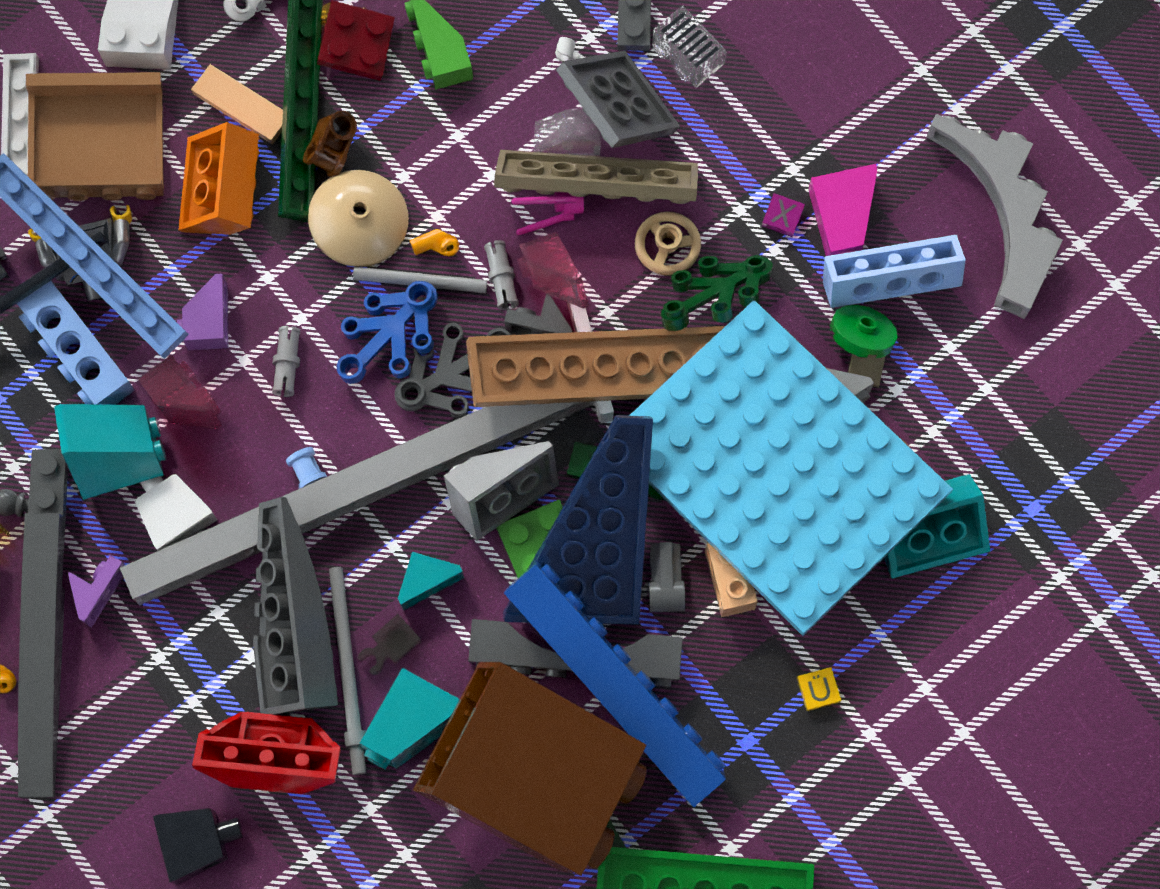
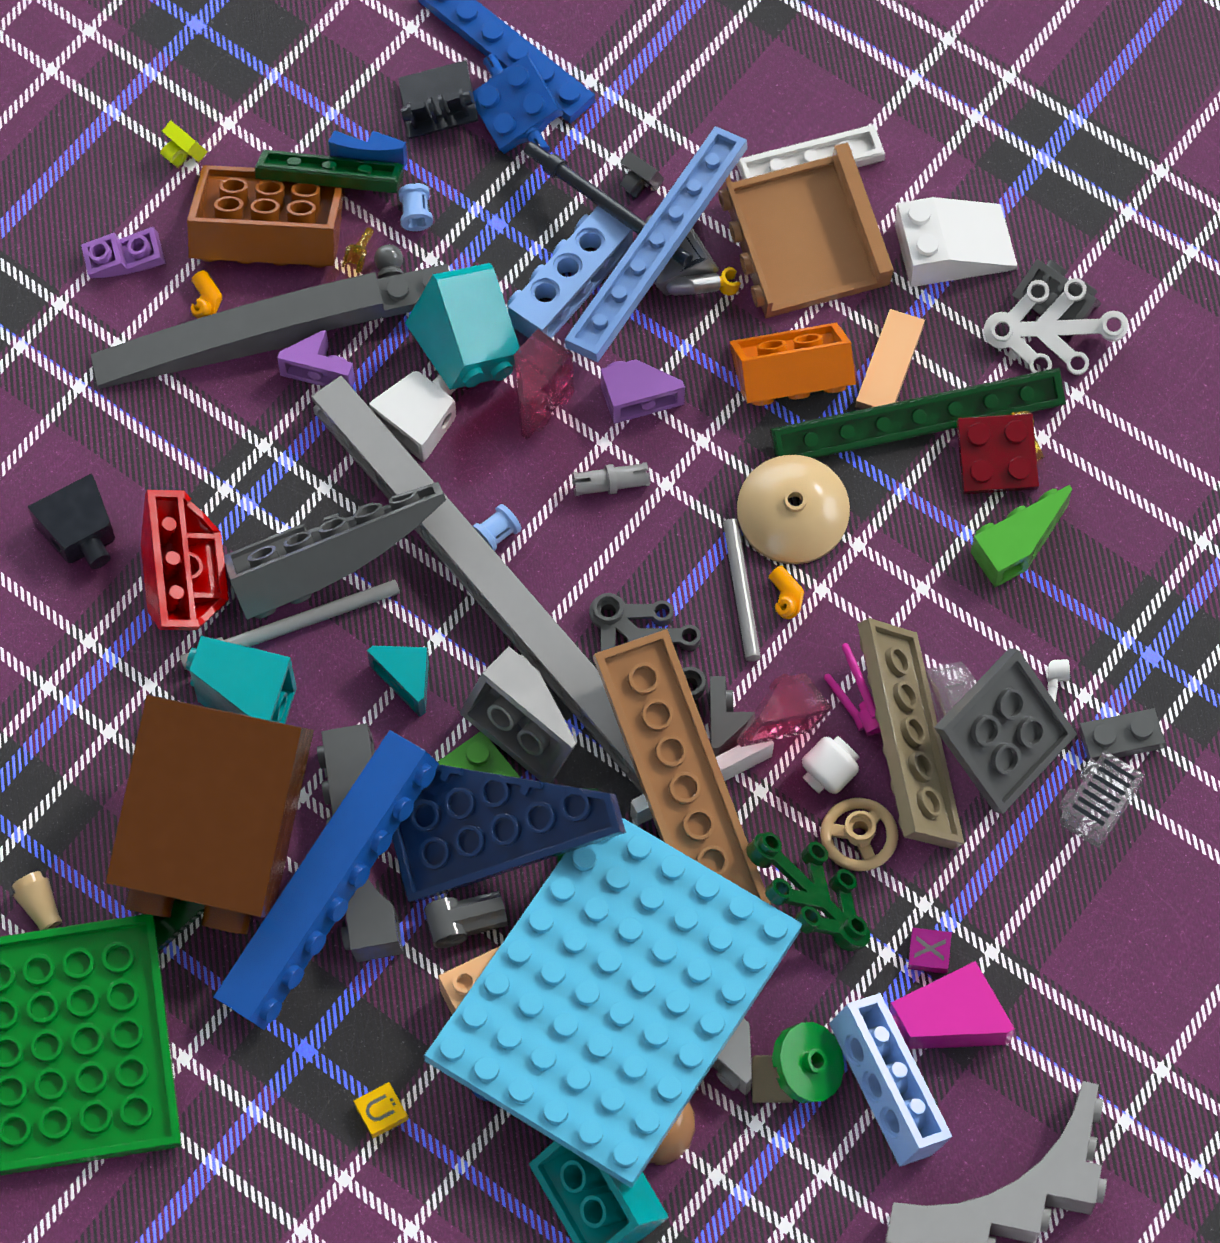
camera: 75 degrees right, 10 degrees down
reddish brown piece [303,110,357,177] -> none
blue plant [336,281,438,384] -> none
clear smoke plate [357,614,422,676] -> none
light grey pin [484,240,519,310] -> none
none -> white head [802,736,860,794]

